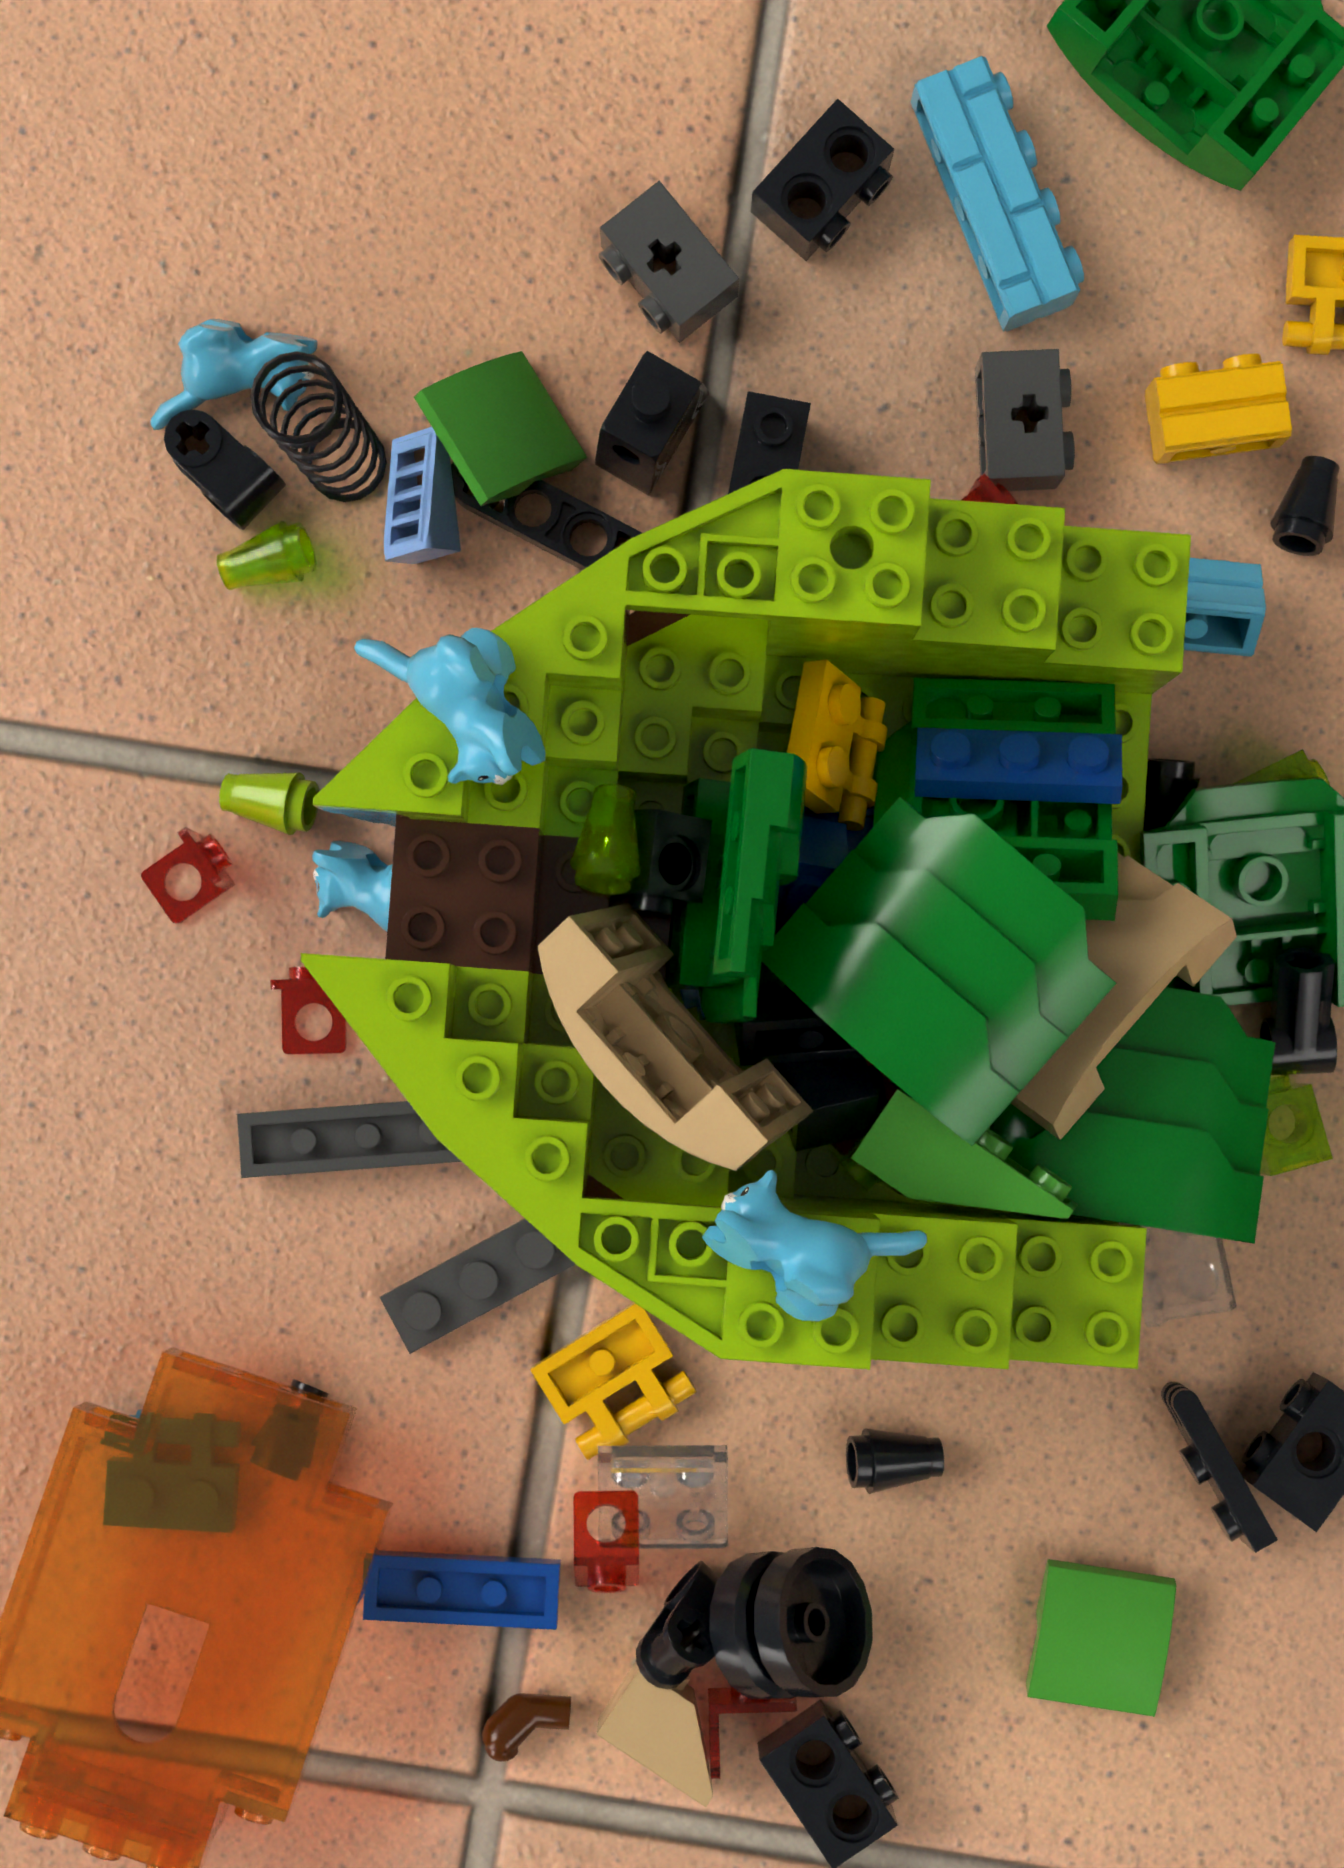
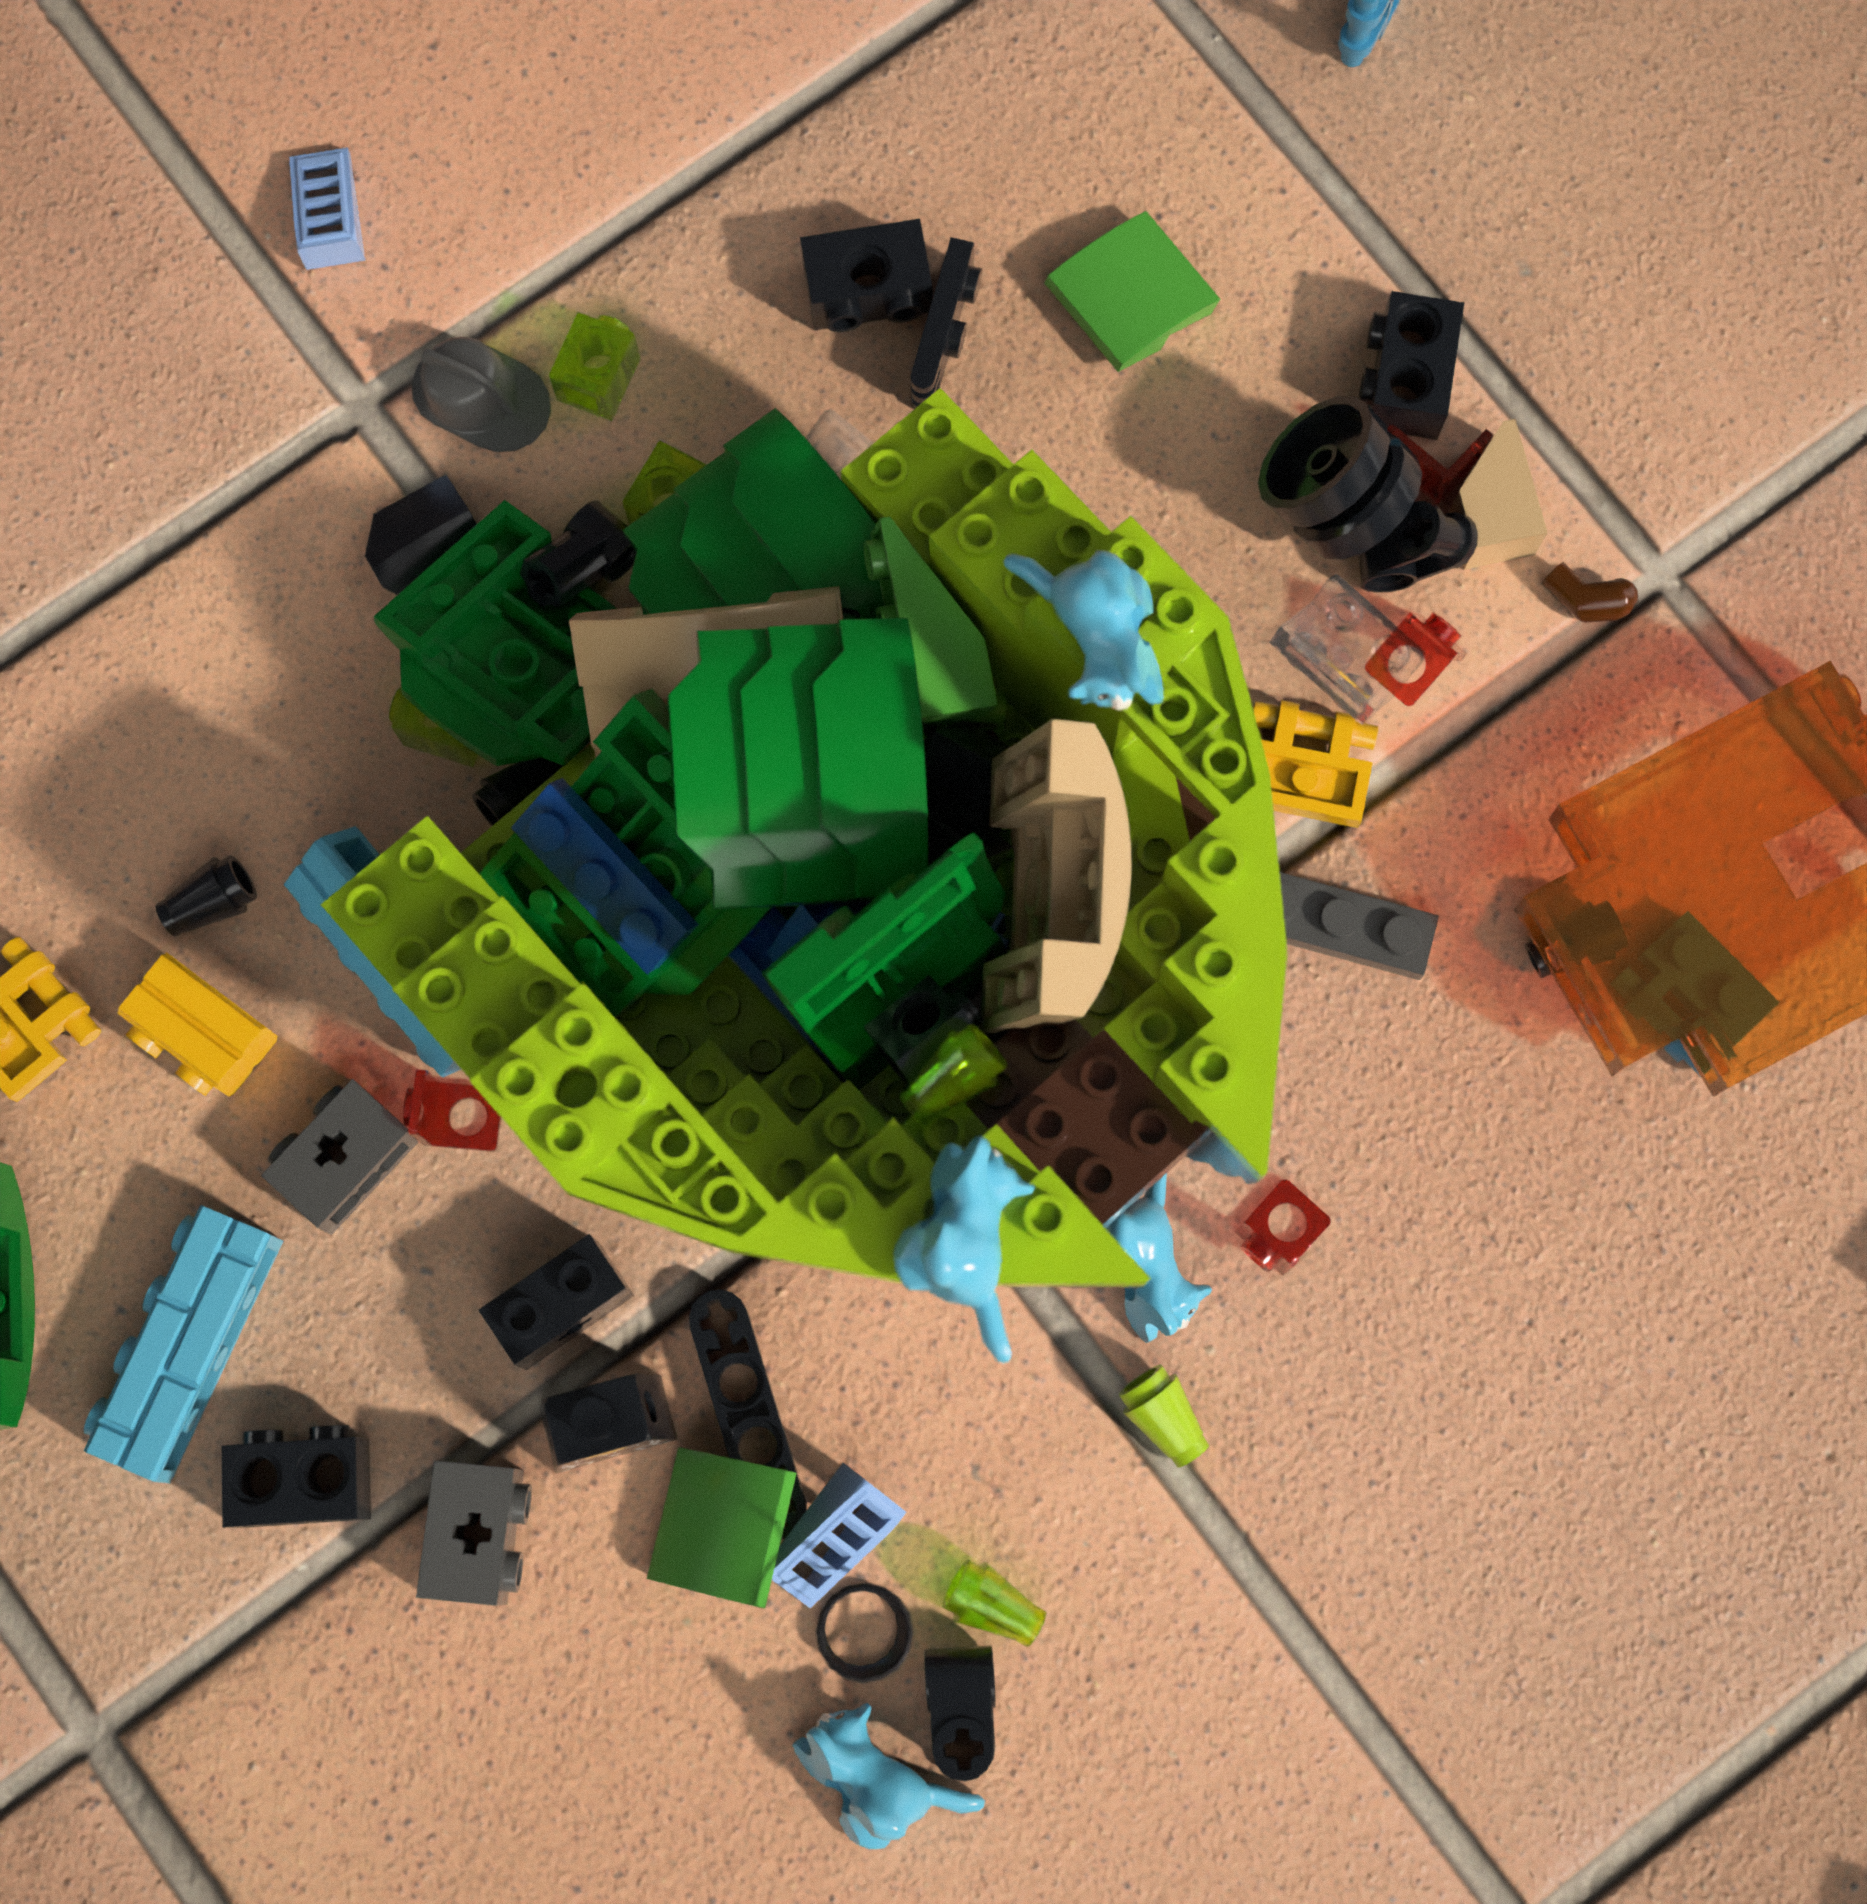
camera: 135 degrees left, 10 degrees down
clear red bracket [141,827,236,924] -> none
dark grey plate [237,1101,462,1178] -> none
blue plate [363,1550,561,1630] -> none
yellow plate [787,659,888,831] -> none
black cone [846,1429,944,1494] -> none

